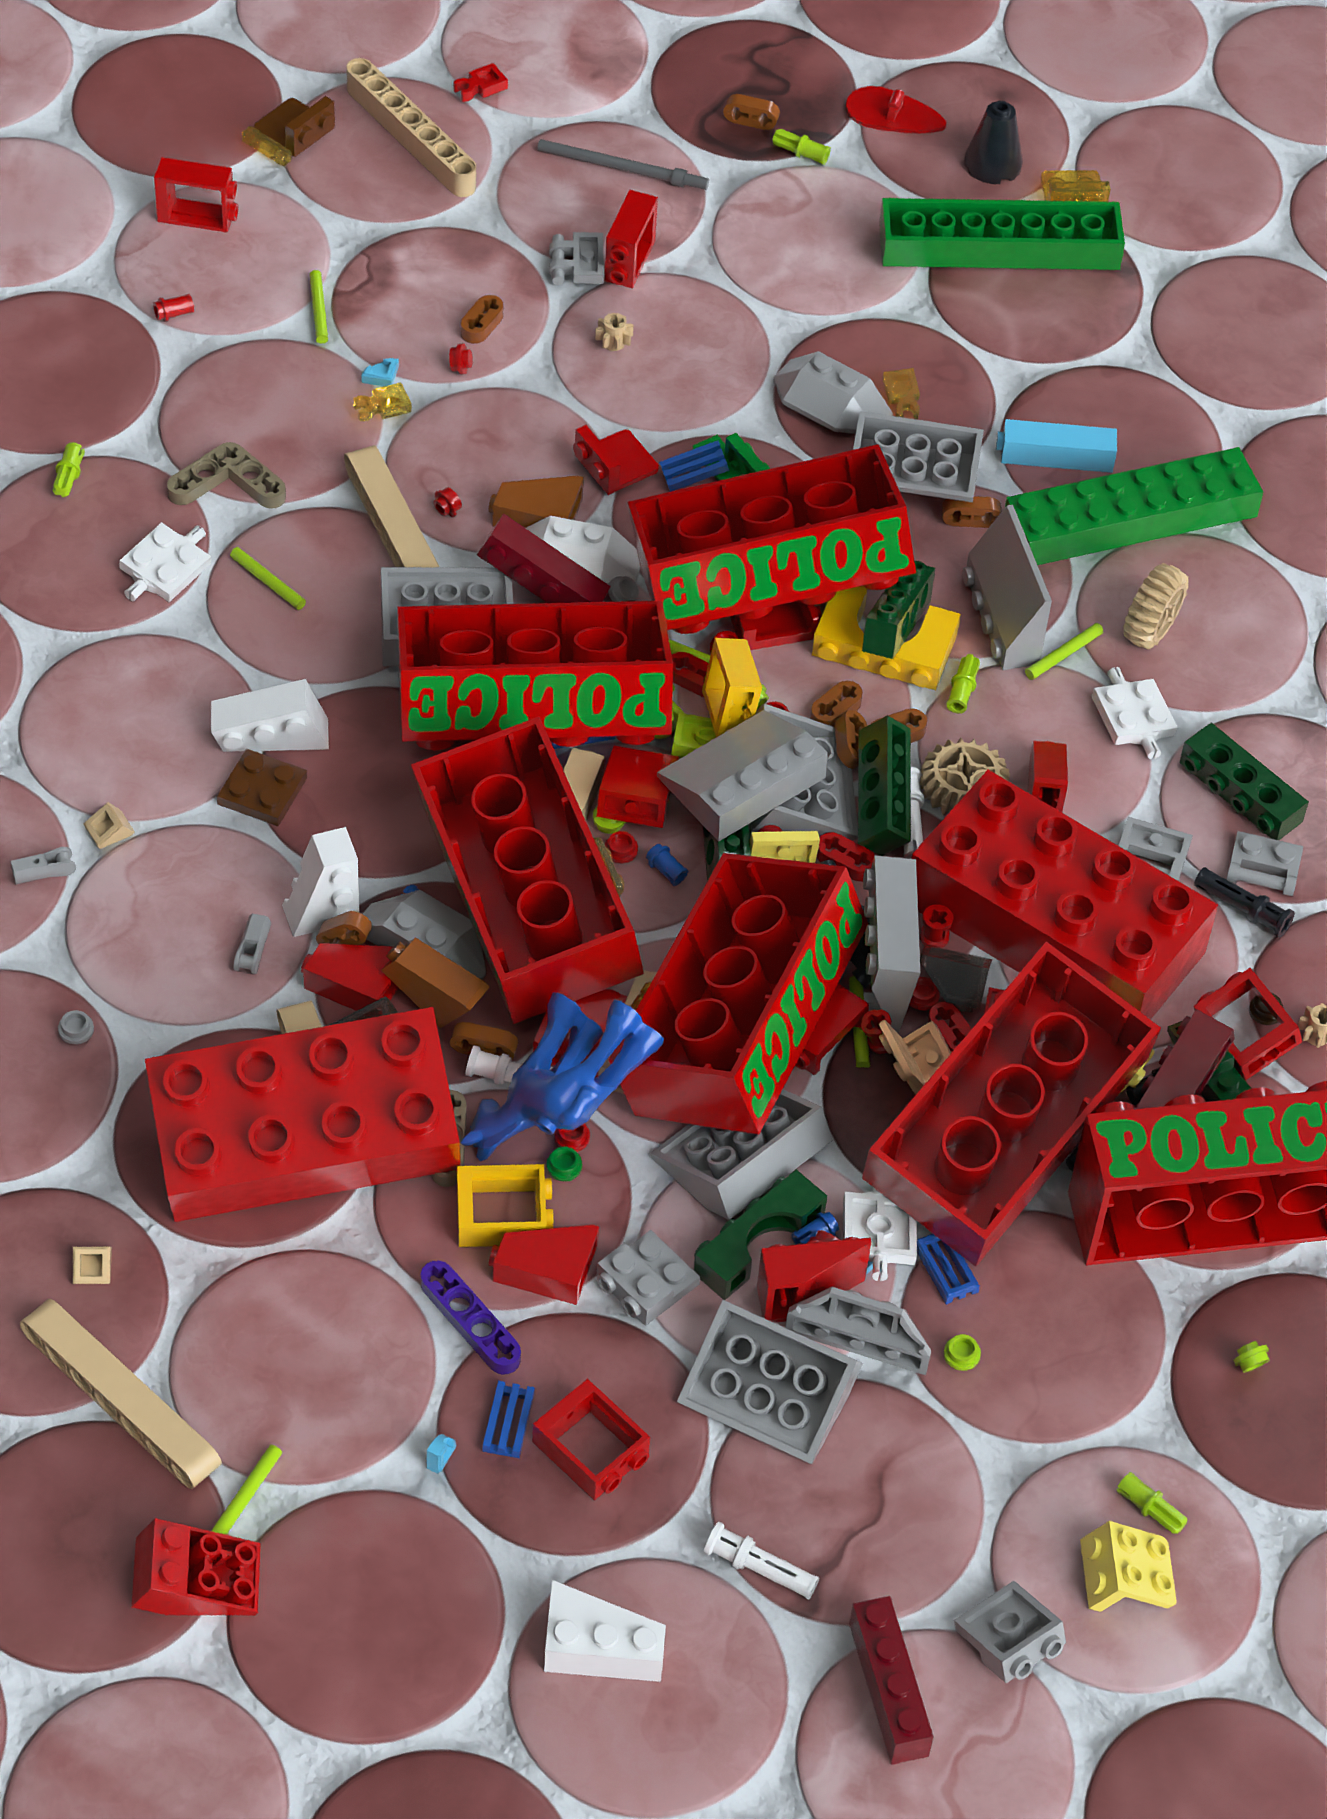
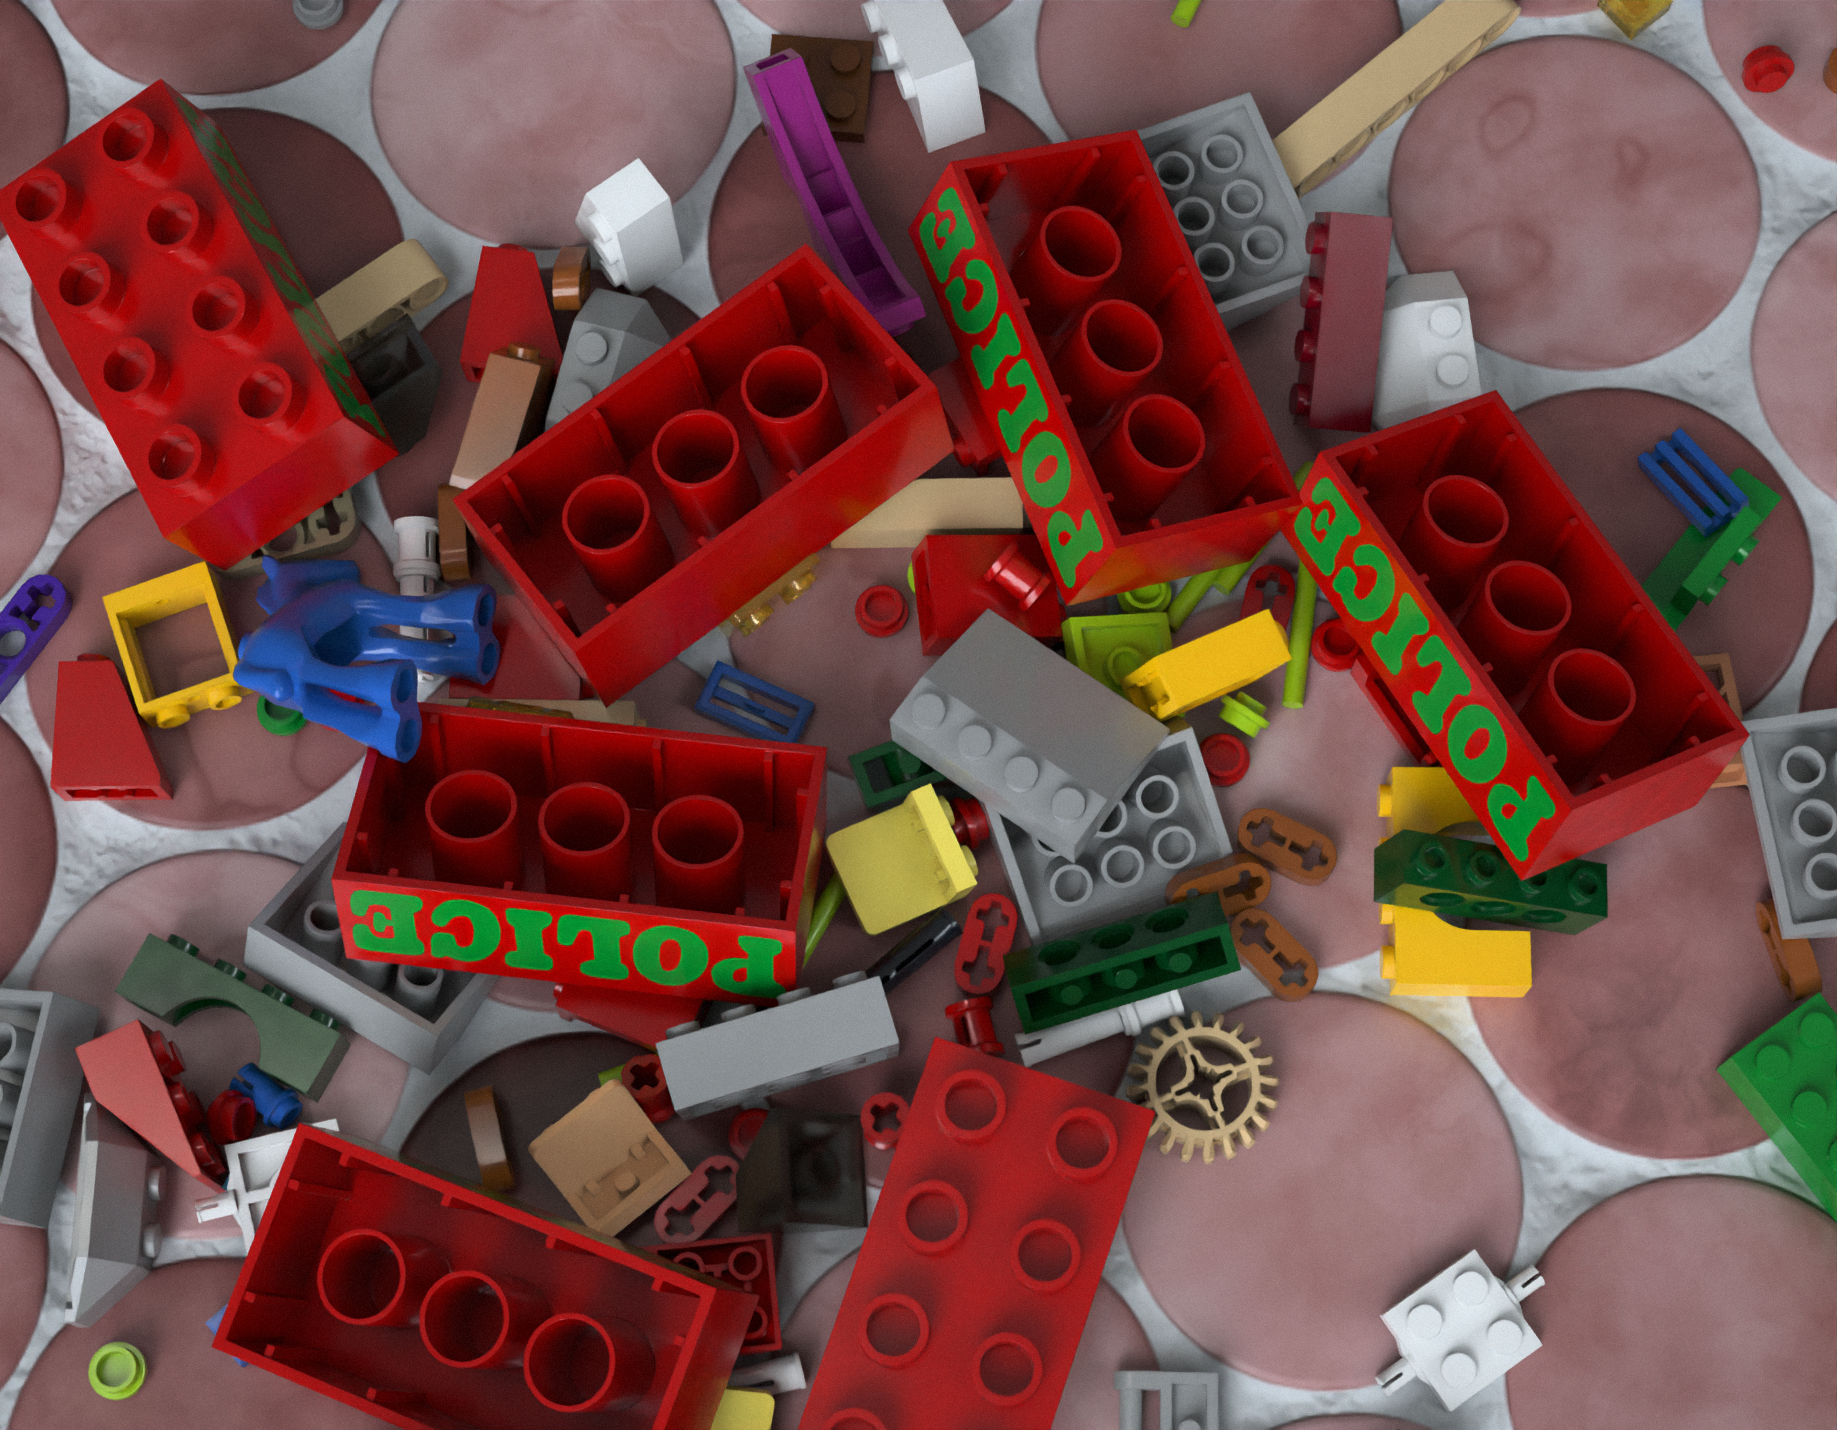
camera: 80 degrees right, 20 degrees up
light grey bar [234,913,271,974] -> none
red plate [433,487,462,517] -> none
dark orange slope [488,475,584,528] -> none
red bracket [573,425,659,495] -> none
light grey plate [597,1230,700,1326] -> none
blue pin [646,844,689,886] -> none
lime axle [946,654,980,713] -> none
light grey slope [962,505,1052,670] -> none
lime bar [1025,623,1104,680] -> none
red slope [1028,740,1068,812] -> none
tan gear [1123,563,1188,650] -> none
none -> dark orange beam [464,1084,516,1191]
none -> blue tile [694,660,816,744]
none -> magenta arch [743,48,926,336]
none -> red bush [982,540,1054,612]

